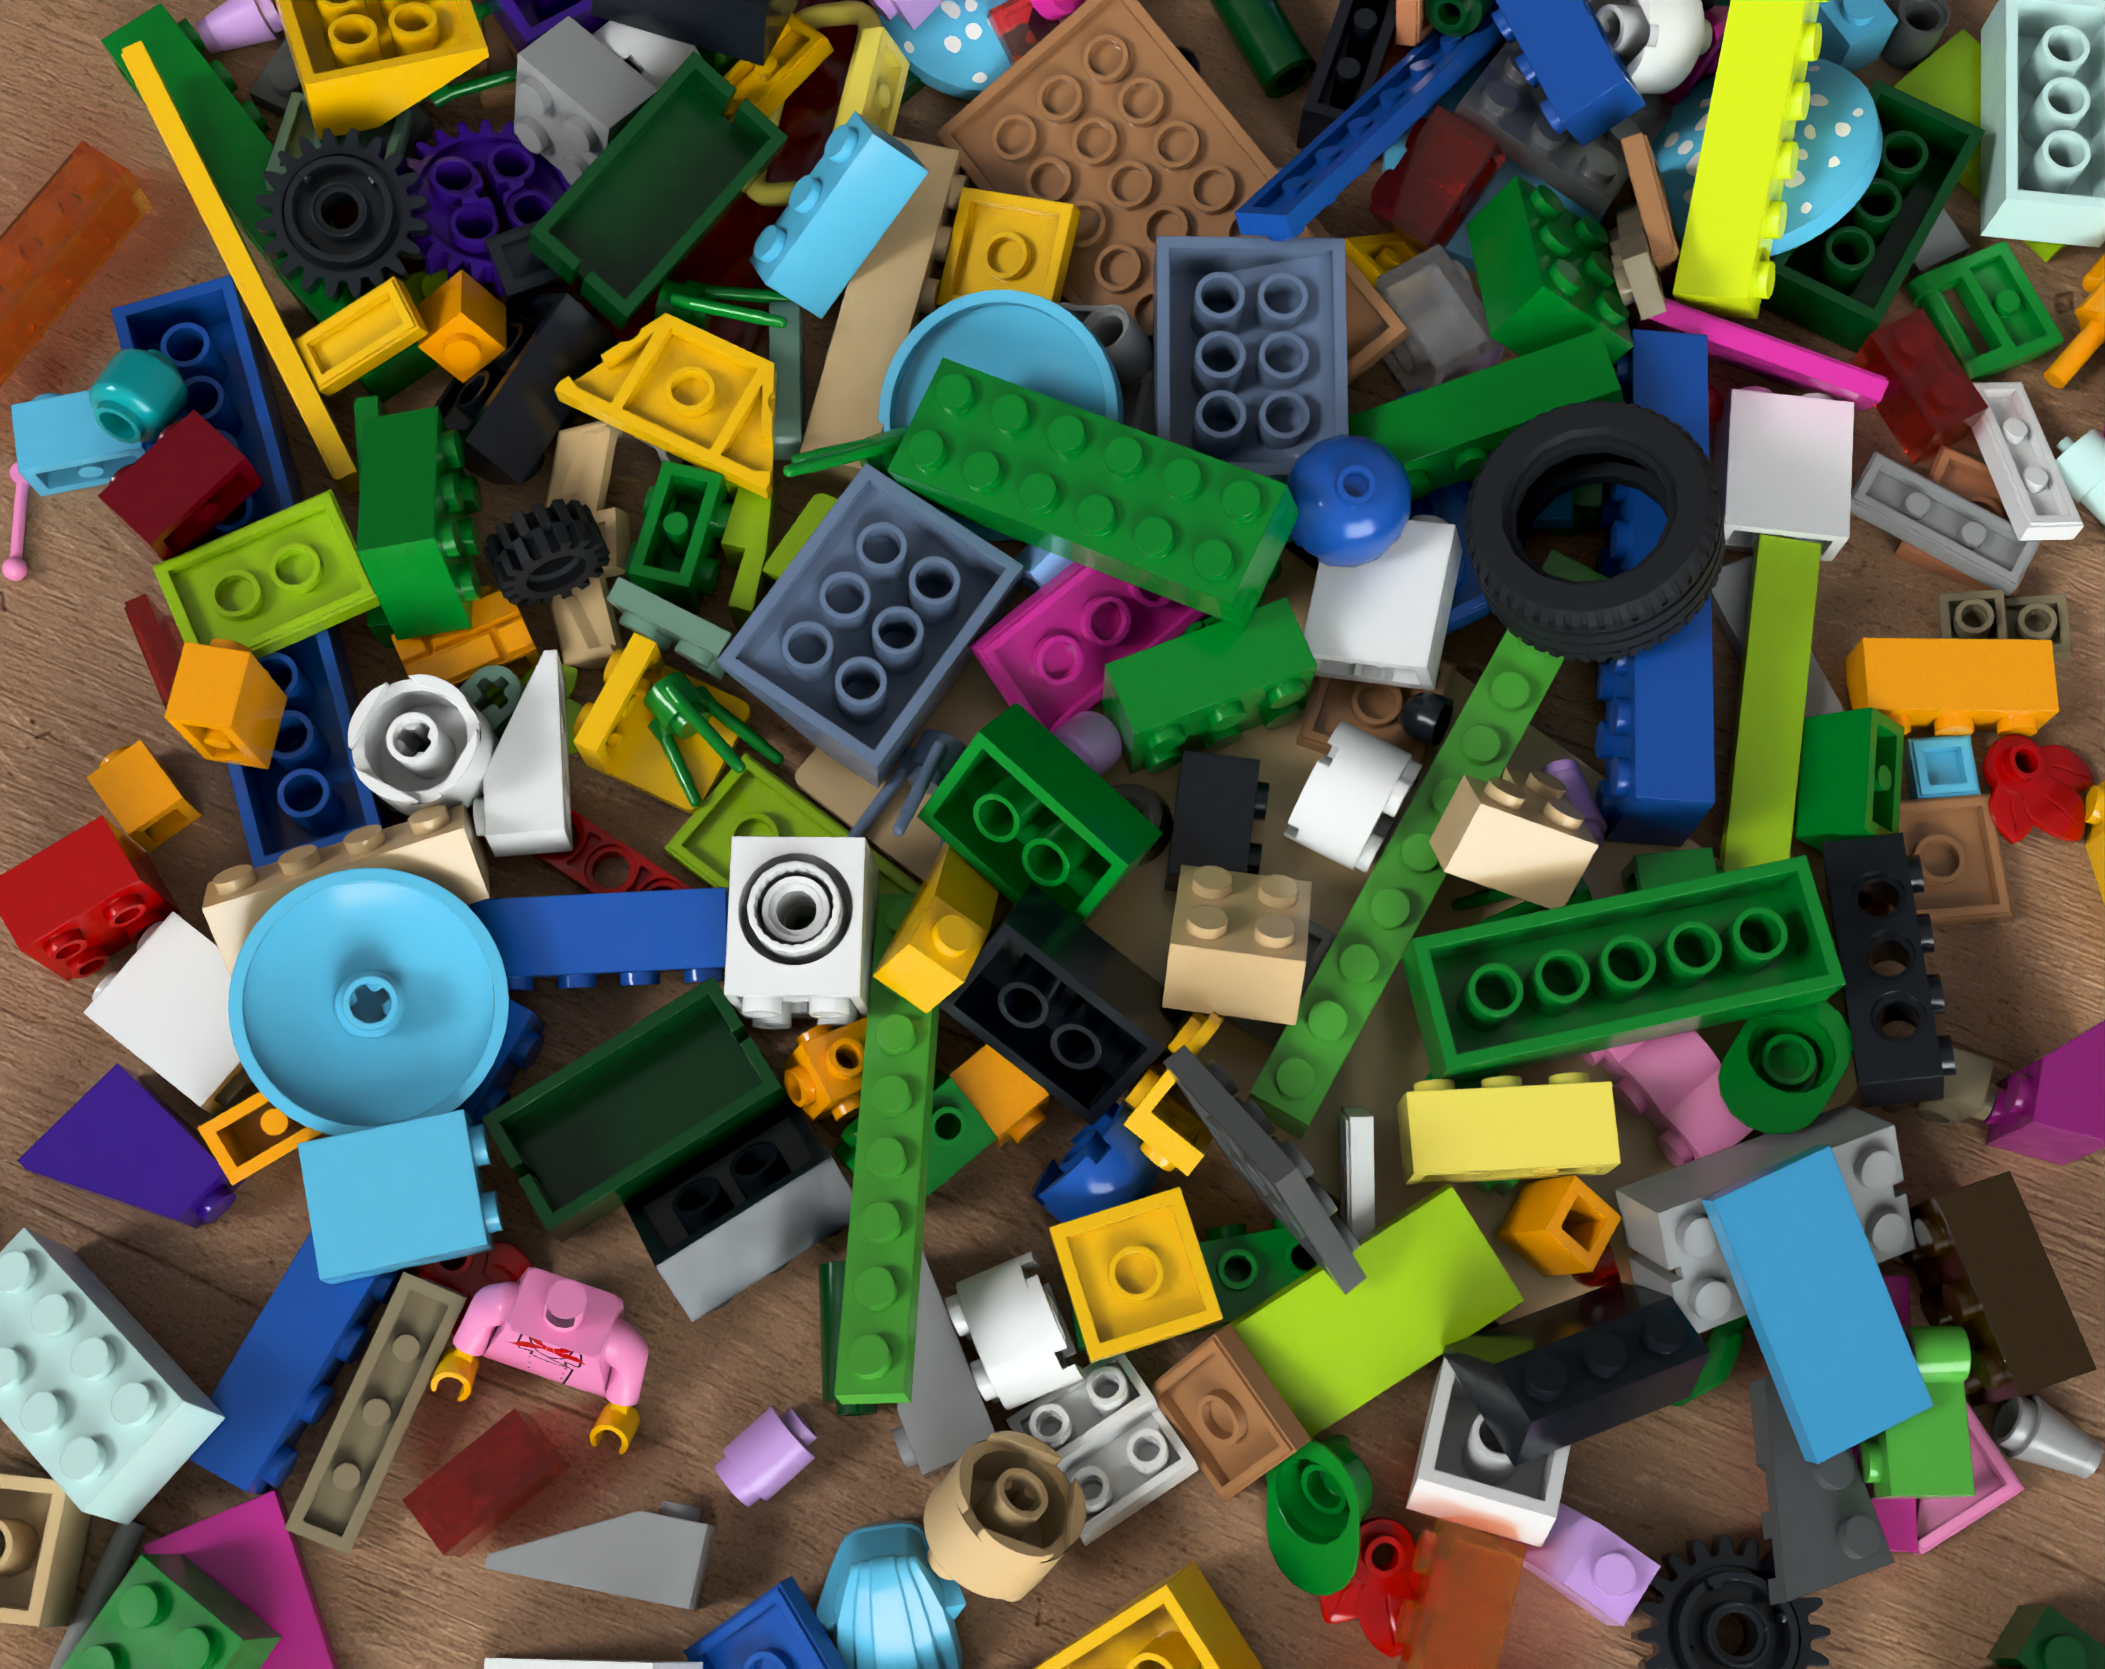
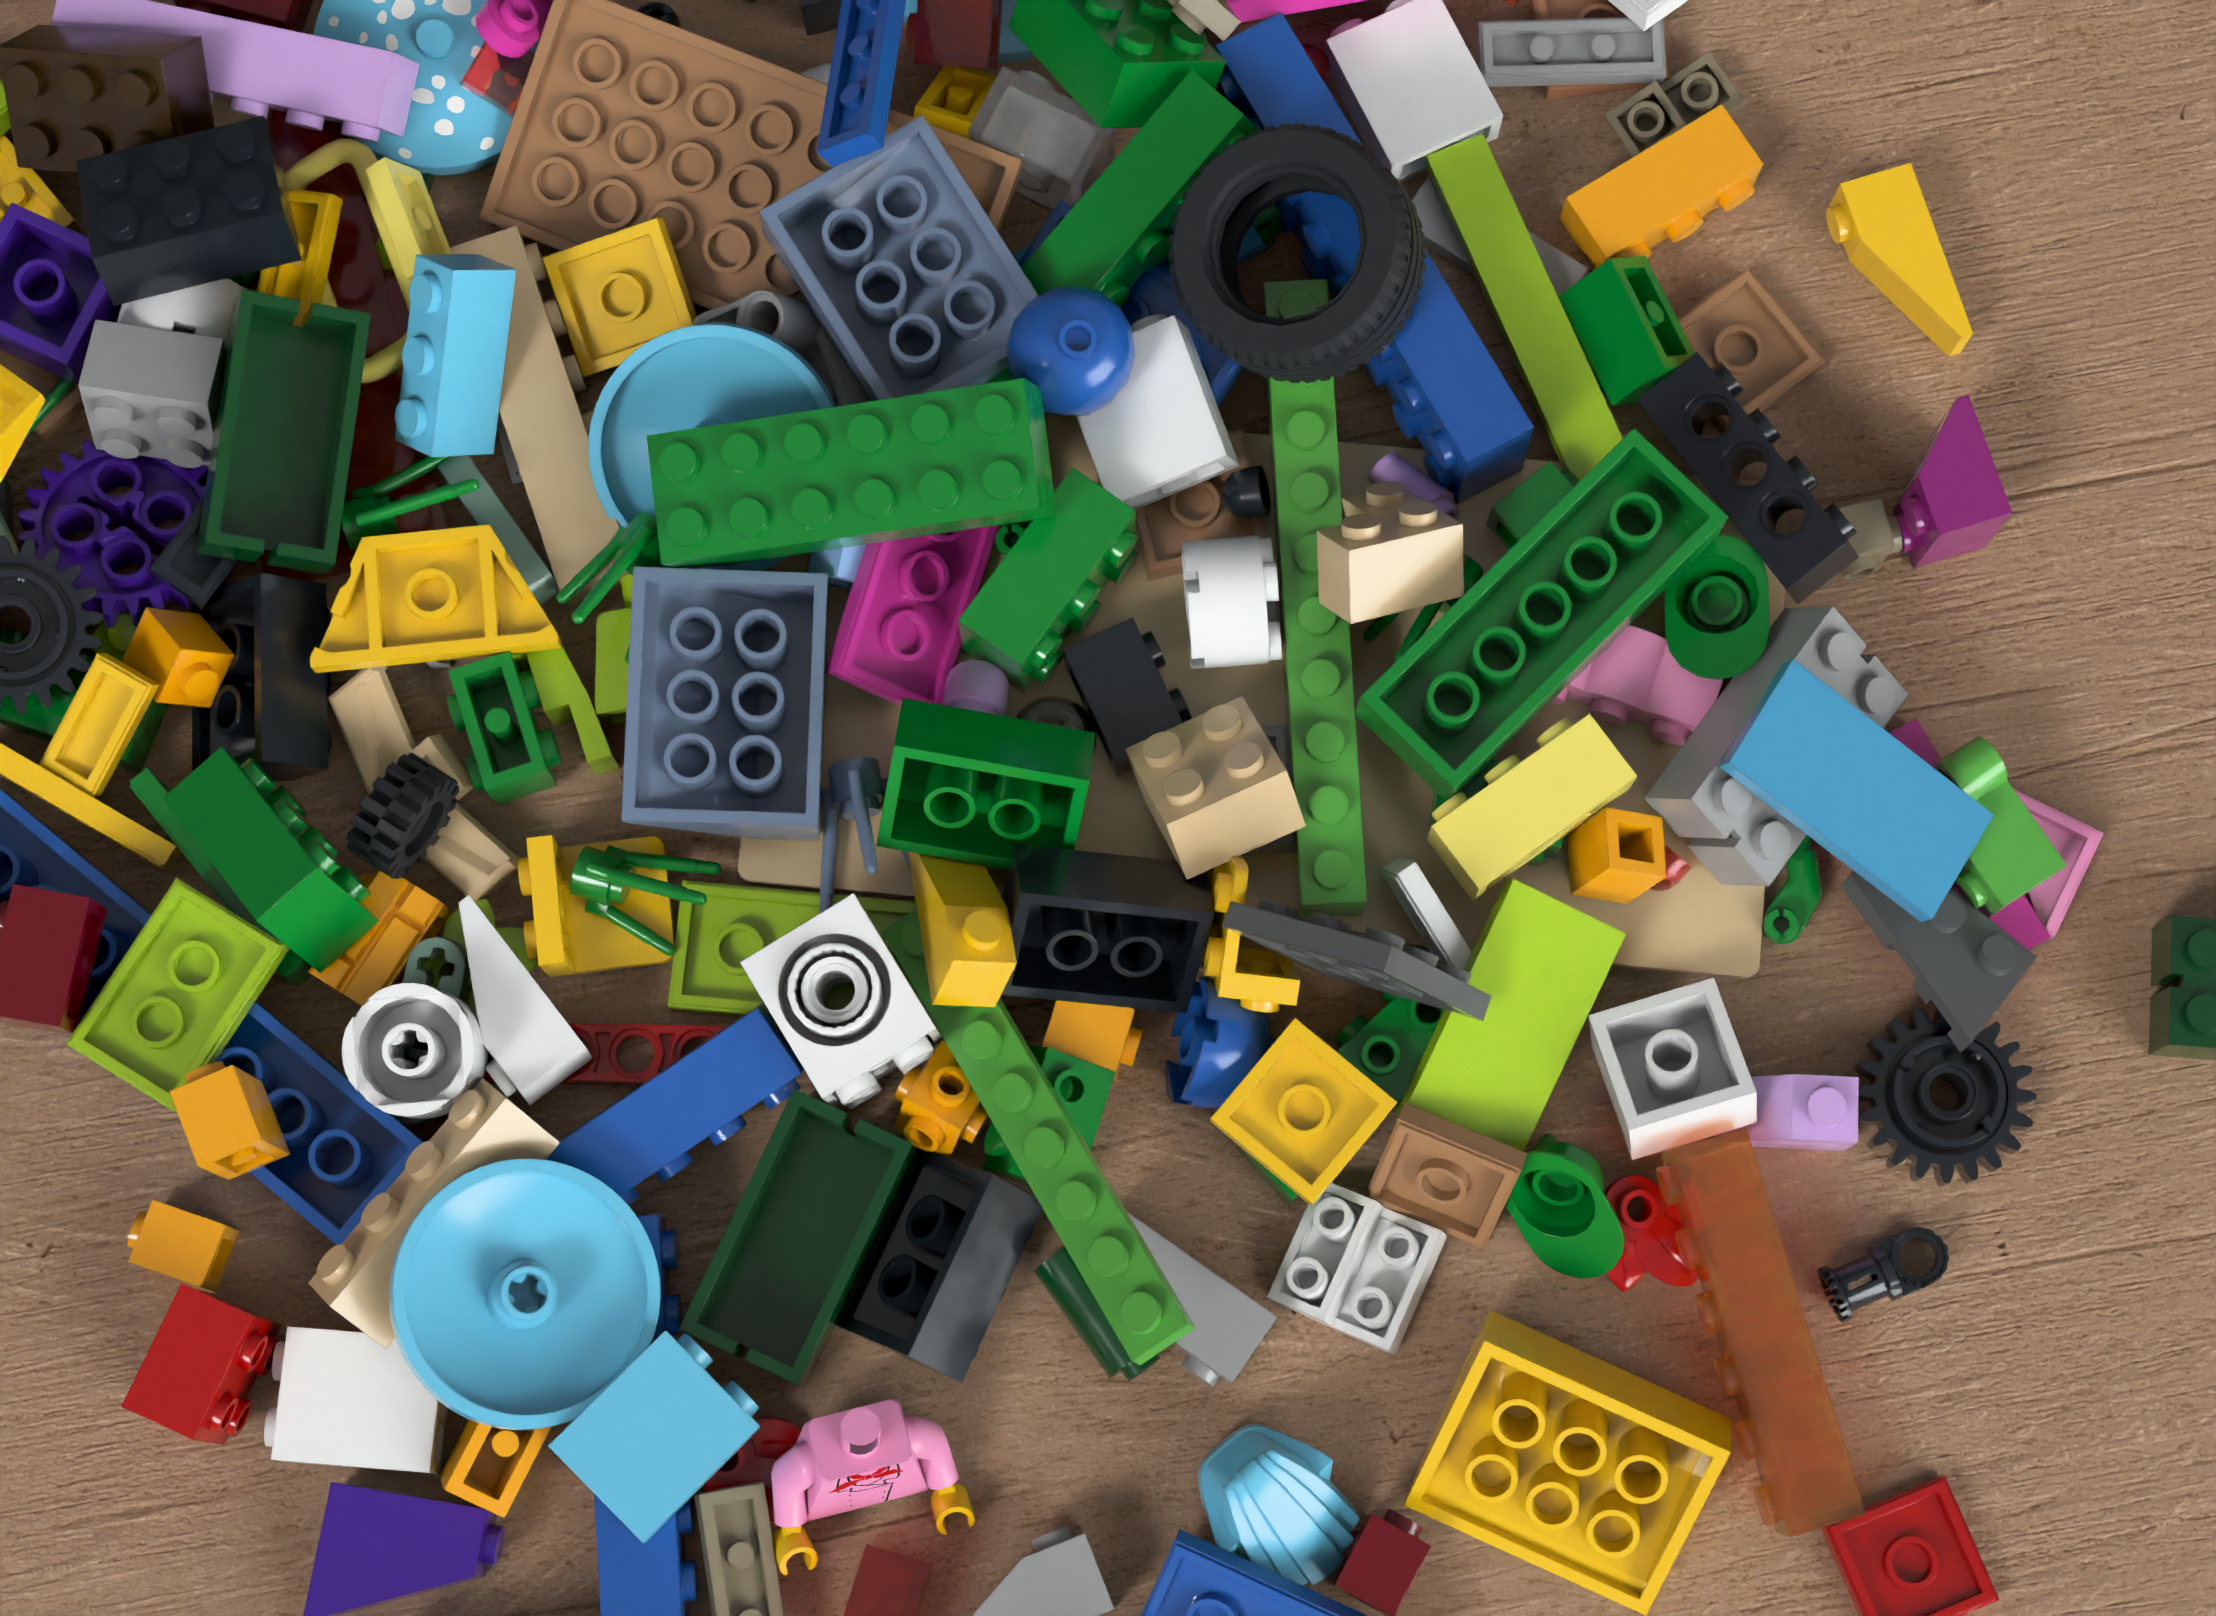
camera: 30 degrees left, 5 degrees up
clear red tile [124,594,181,709] -> none
sand green plate [607,577,734,681] -> none
lavender brick [714,1405,818,1508] -> none
tan brick [924,1431,1086,1602] -> none
white brick [945,1251,1084,1410] -> none
black slope [1443,1281,1711,1467] -> none
dark brown brick [1899,1171,2097,1407] -> none
medium azure tile [1903,735,1981,800] -> none
red plate [1982,734,2094,844] -> none
light grey cone [1991,1394,2103,1479] -> none

